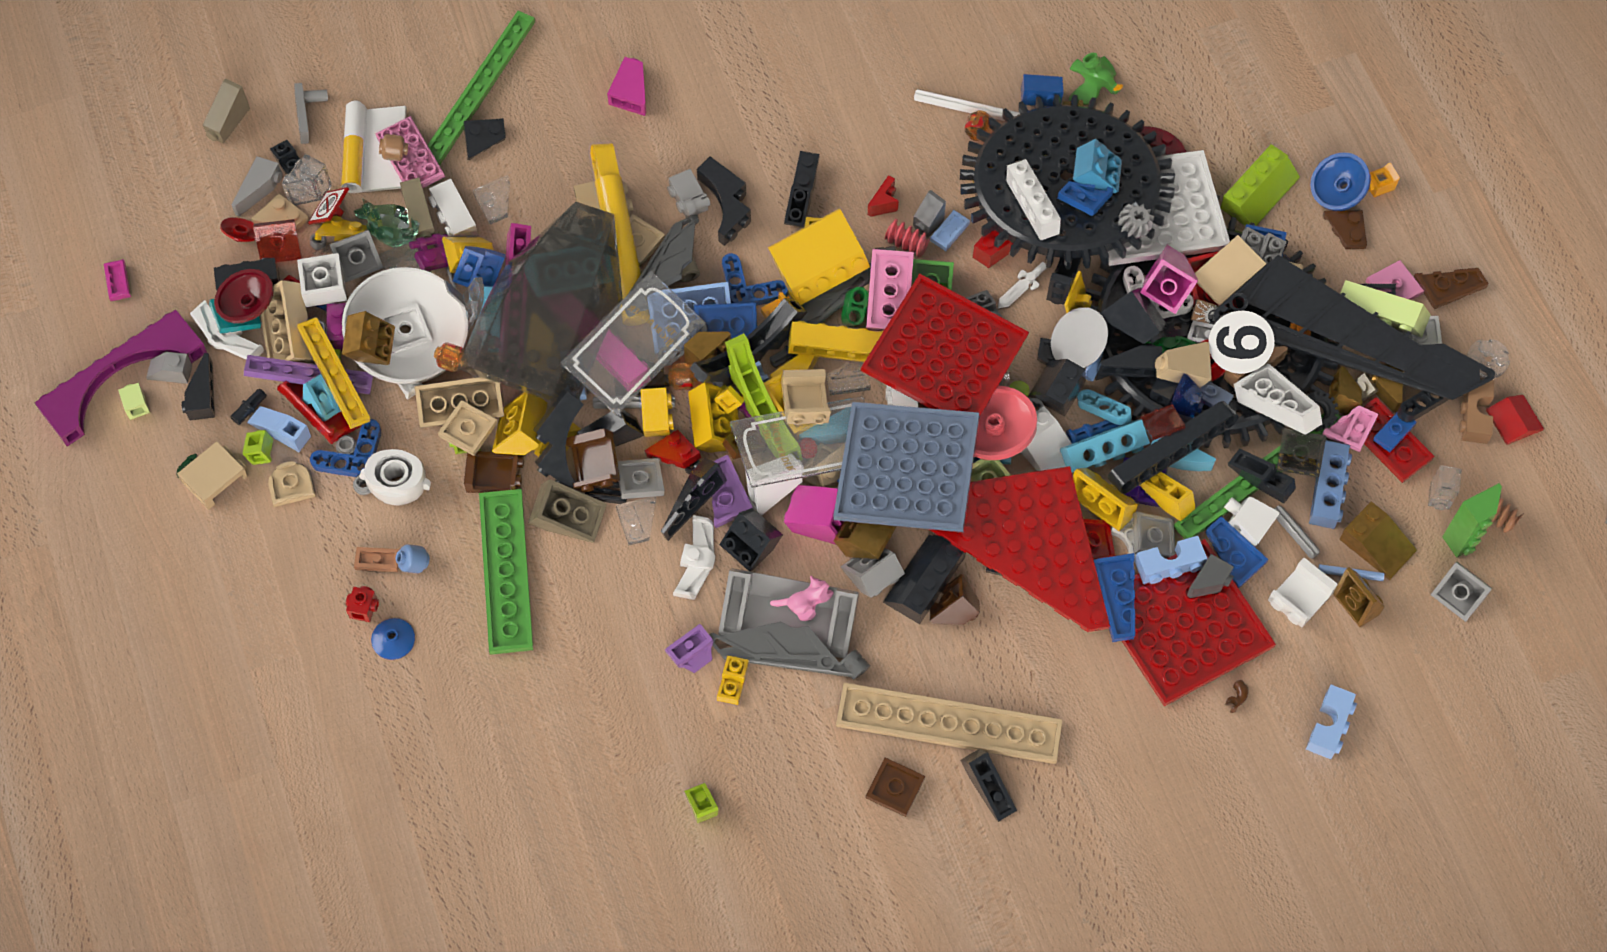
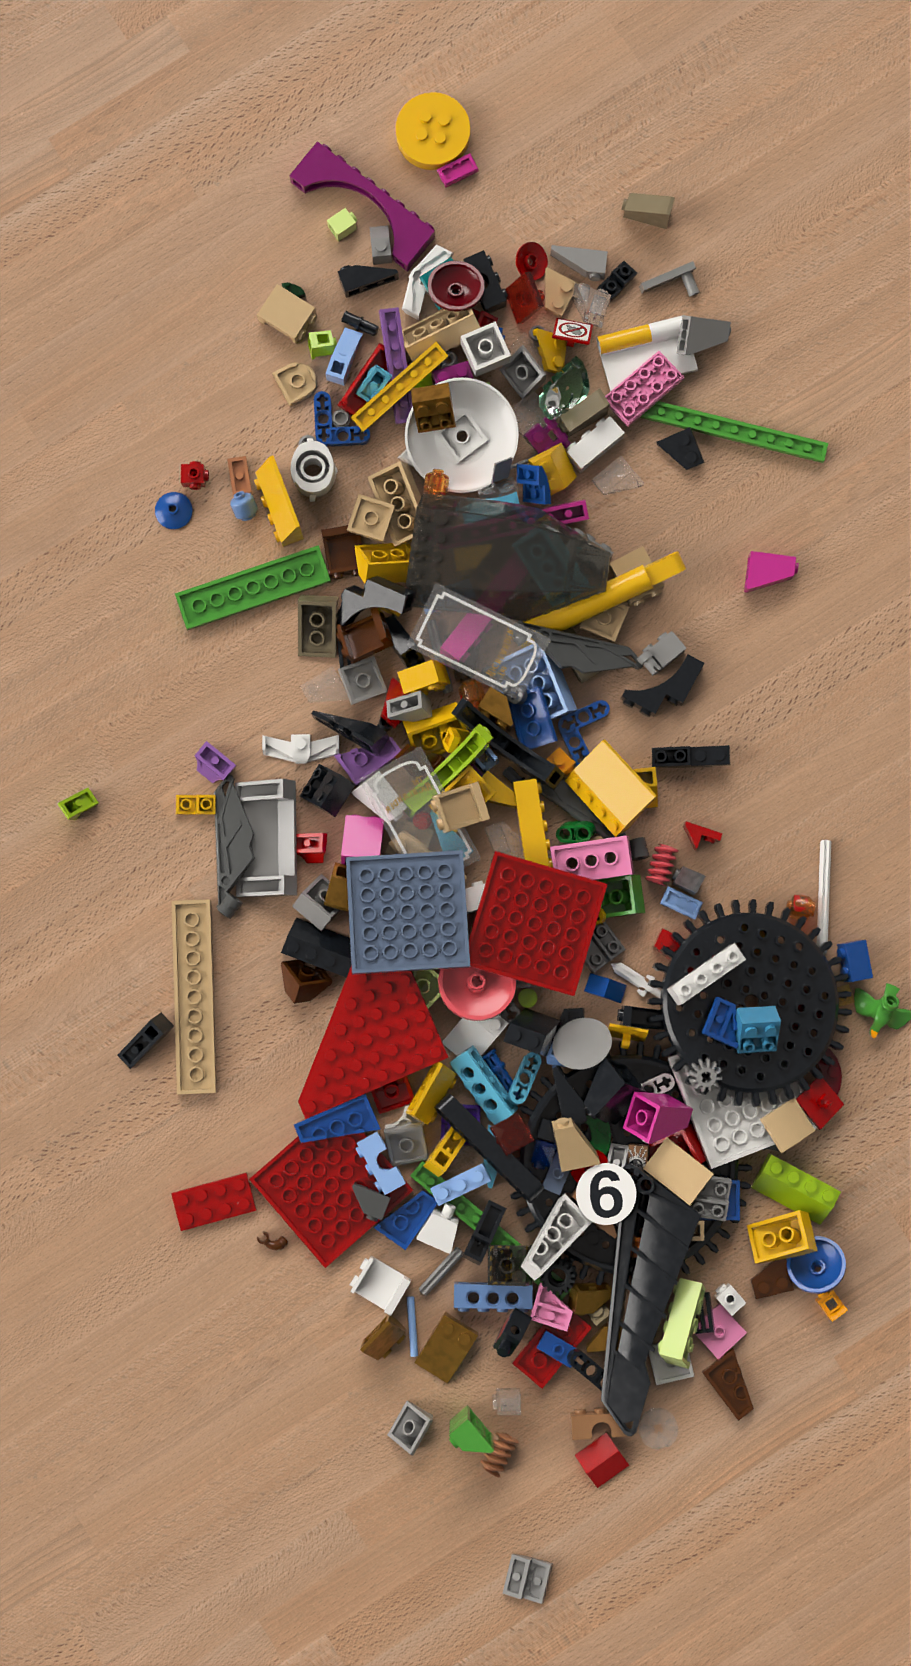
camera: 80 degrees right, 20 degrees up
medium nougat head [379,134,408,161] -> none
bright pink animal [770,576,834,621] -> none
reddish brown plate [865,757,925,817] -> none
light blue arch [1306,685,1357,759] -> none
none -> red plate [171,1172,257,1231]
none -> yellow slope [254,455,304,547]
none -> red slope [296,833,327,864]
none -> light grey slope [386,691,432,722]
none -> yellow brick [396,92,470,170]
none -> light blue plate [430,1163,492,1206]
none -> black torso [493,1308,532,1357]
none -> blue slope [584,973,627,1003]
none -> light grey slope [676,315,731,355]
none -> white brick [714,1283,746,1316]
none -> yellow slope [747,1210,818,1264]
none -> tan slope [760,1098,815,1153]
none -> red piece [796,1078,845,1130]

